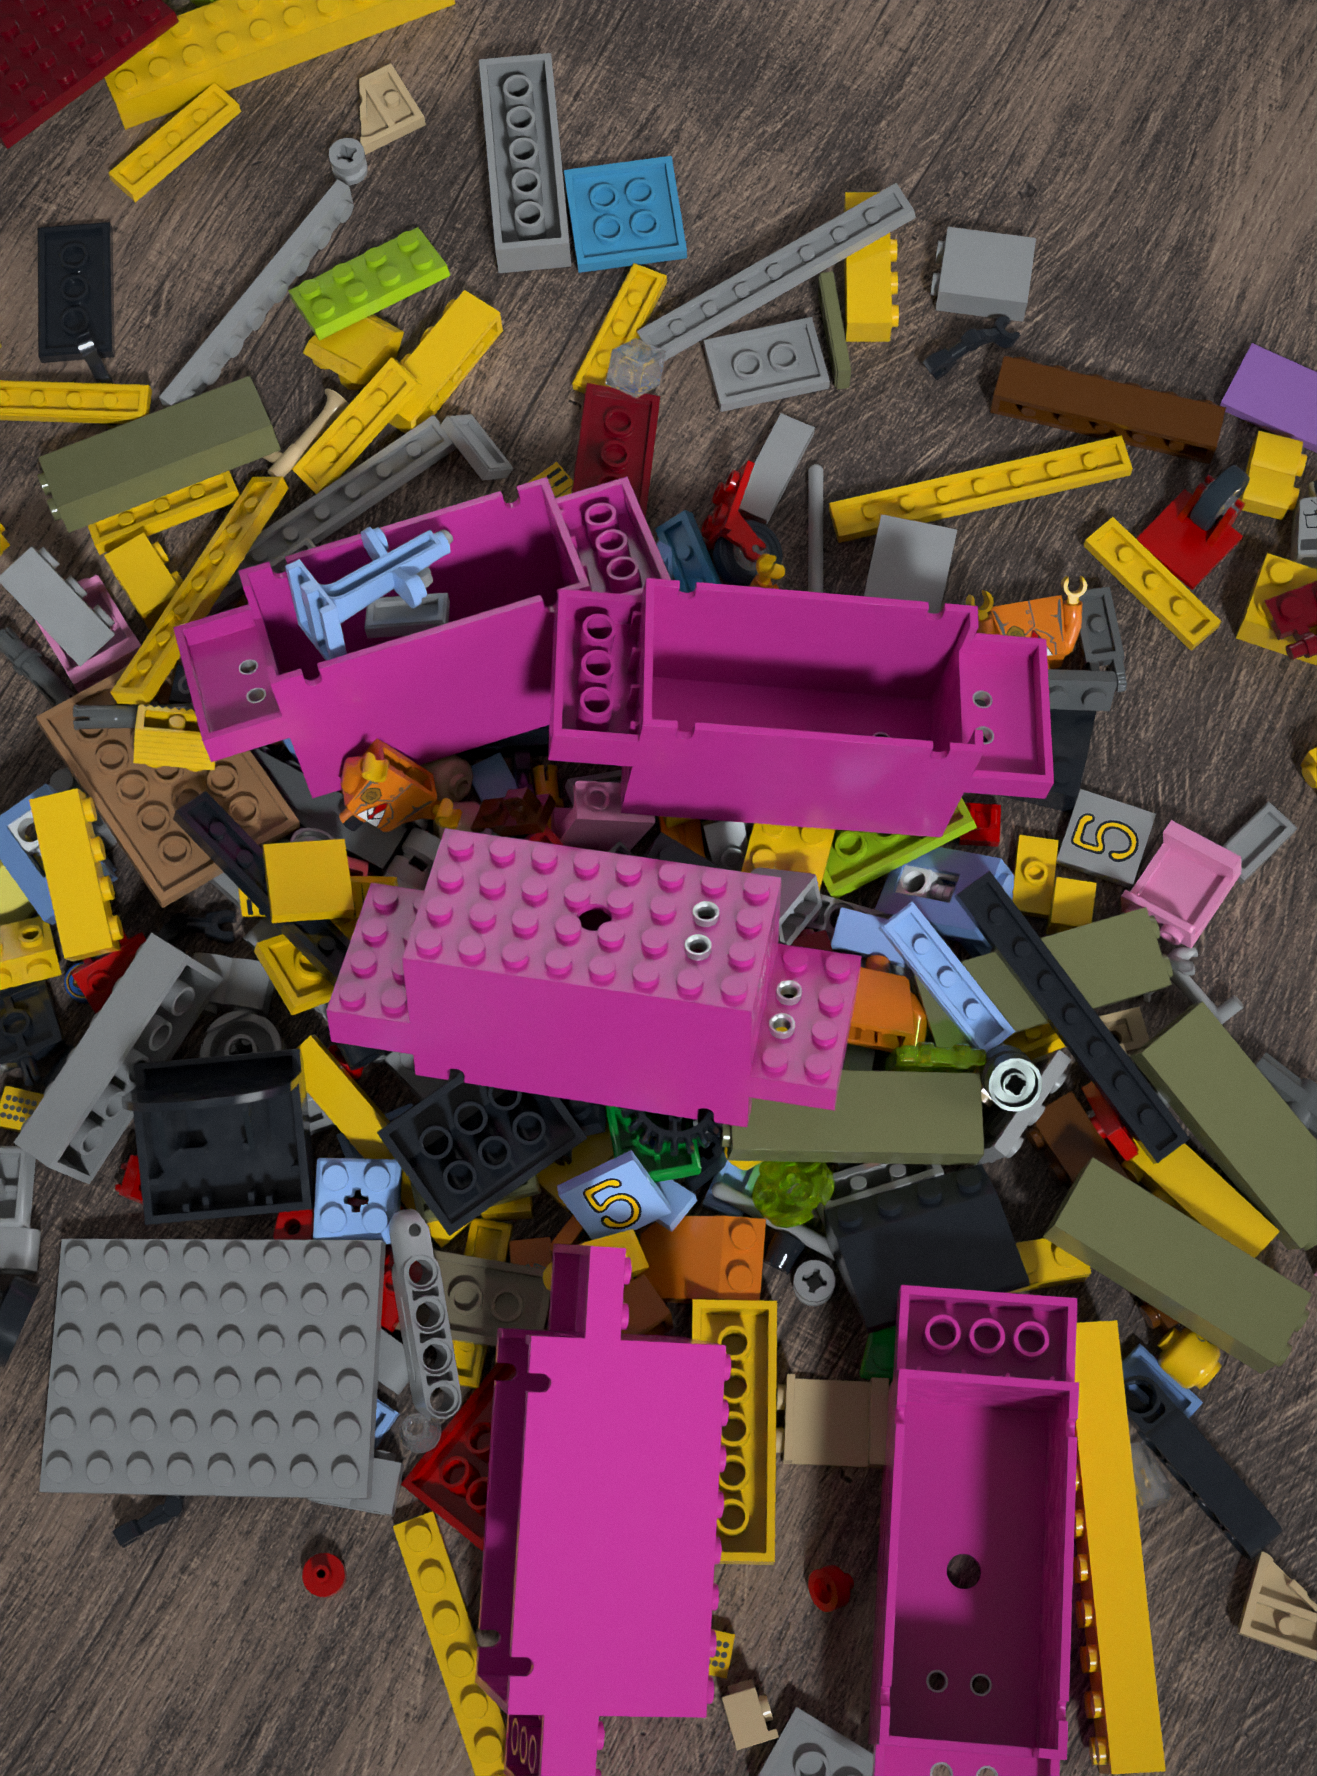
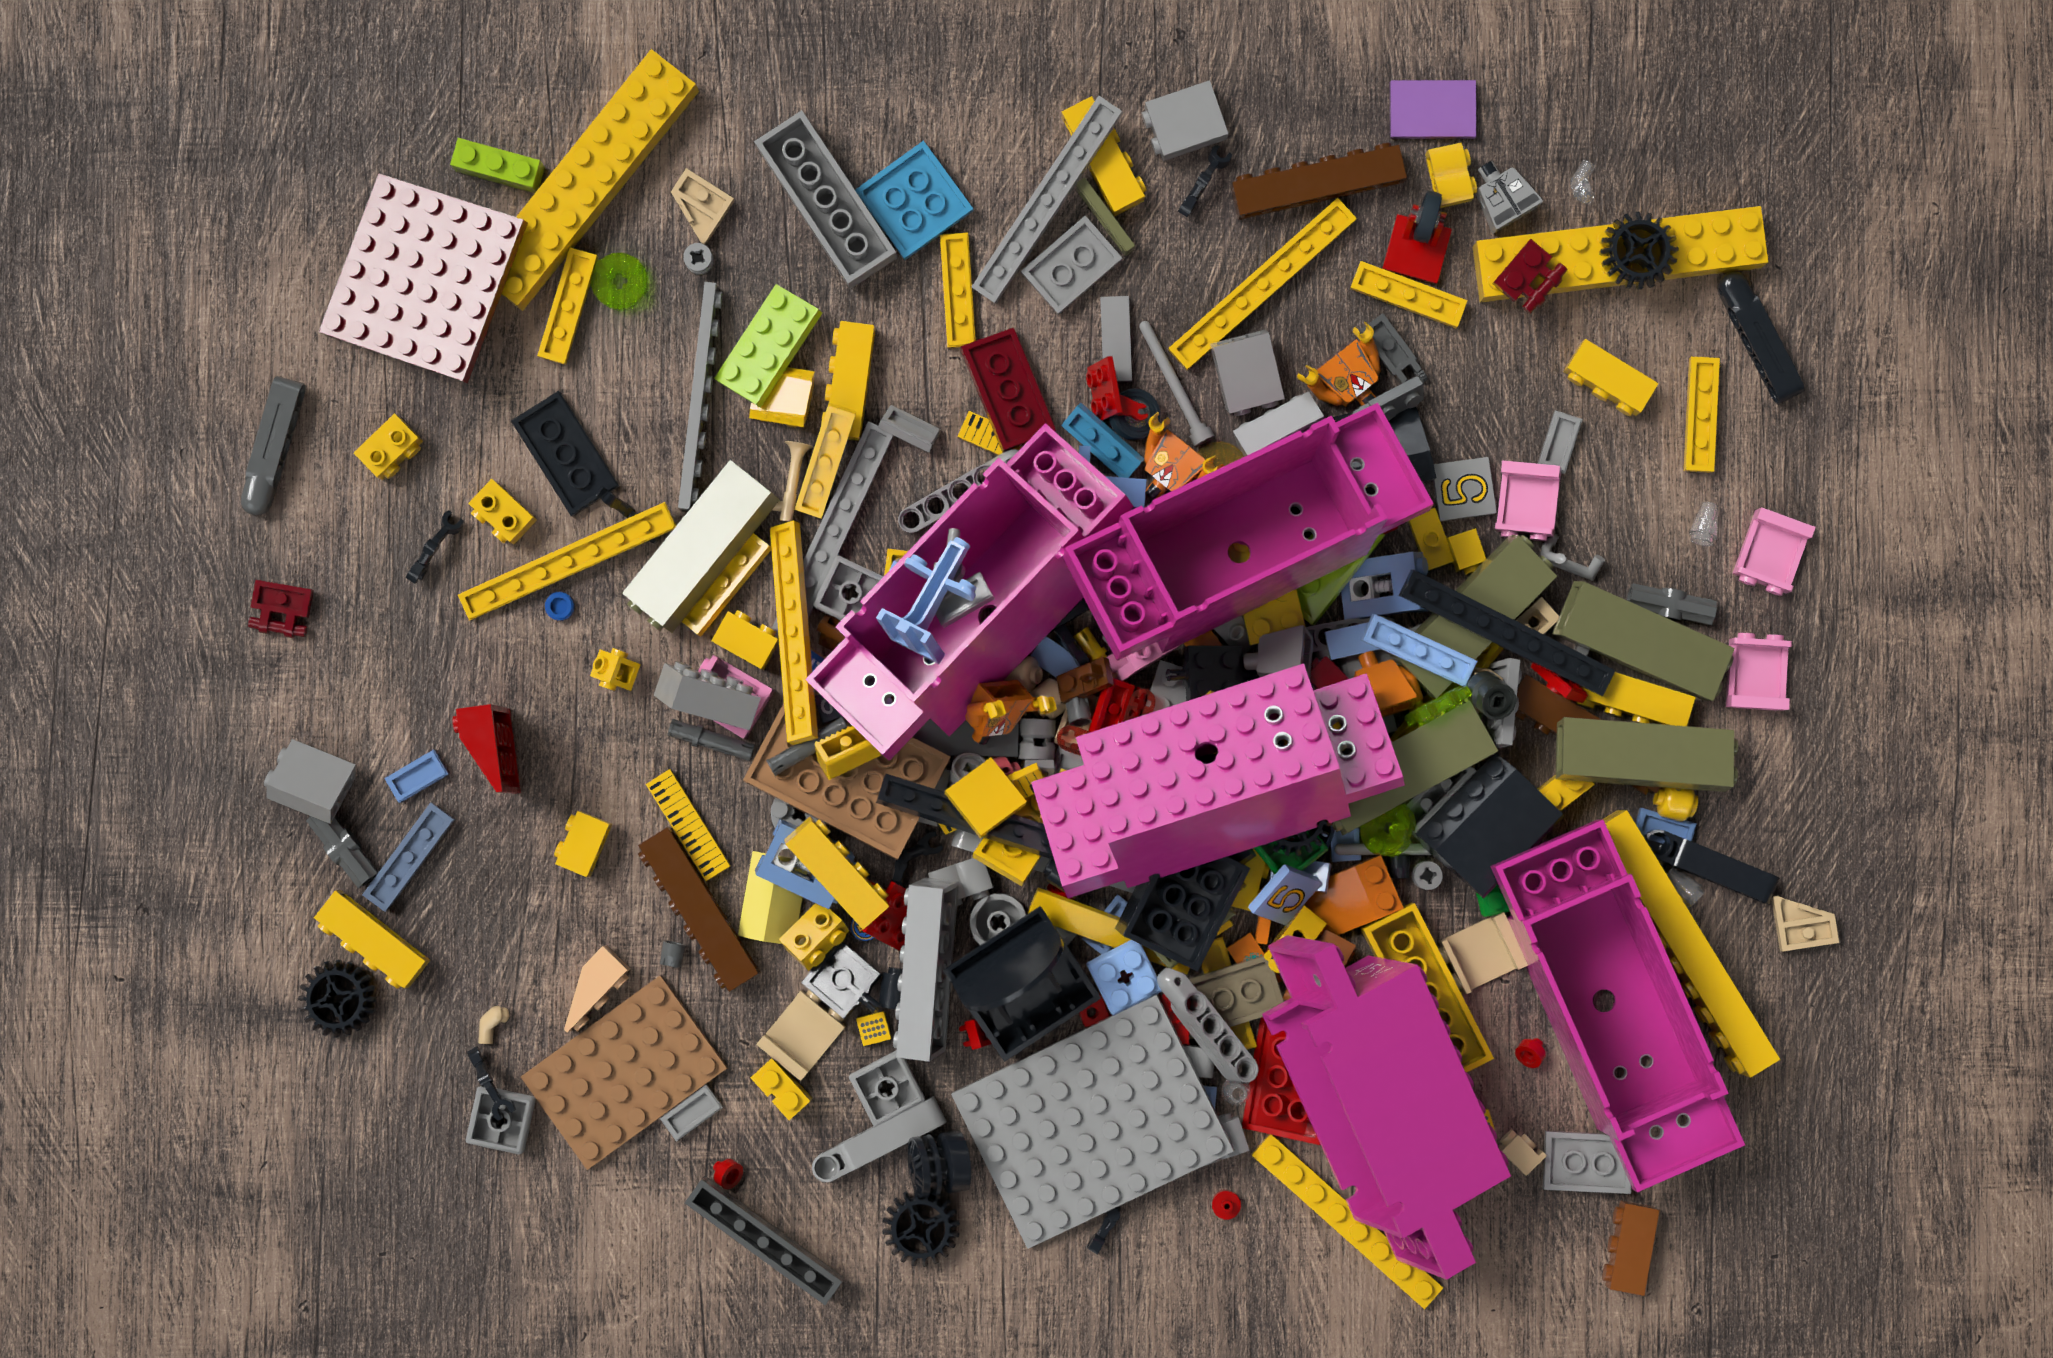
camera: 25 degrees left, 15 degrees up
clear brick [605,338,666,398] -> none
none -> clear neon green plate [591,253,649,311]

